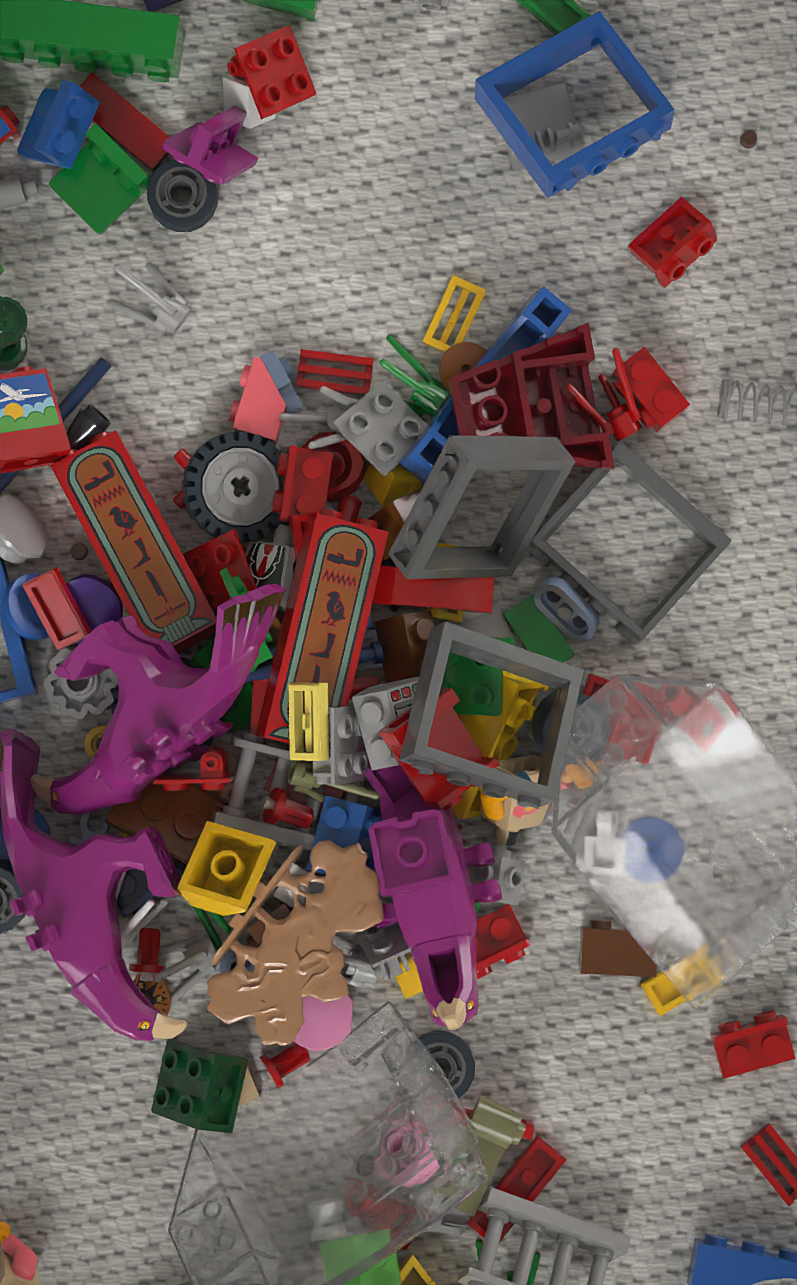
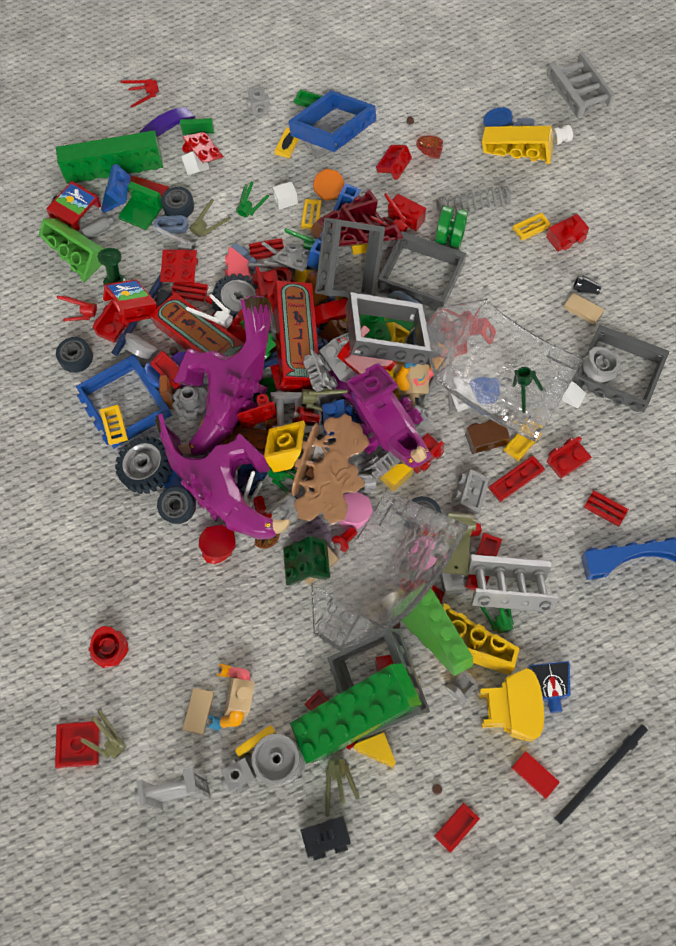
camera: 10 degrees left, 20 degrees down
magenta bracket [162,105,258,185] -> none
light yellow tile [288,682,329,761] -> none
none -> sand blue plate [154,215,189,234]
none -> dark orange tile [159,375,174,410]
none -> red hinge [160,249,198,283]
none -> red tile [170,282,209,302]
none -> white plant [186,294,233,329]
none -> olive plant [189,199,231,237]
none -> red hat [198,525,236,564]
none -> green plant [236,181,269,218]
none -> white panel [273,182,298,210]
none -> yellow tile [274,127,299,158]
none -> piece [288,516,332,545]
none -> orange hat [313,169,345,200]
none -> clear red rock [416,135,444,159]
none -> green wheel [436,206,468,249]
none -> light grey bracket [451,469,489,514]
none -> red tile [488,455,545,503]
none -> dark green plant [512,367,543,413]

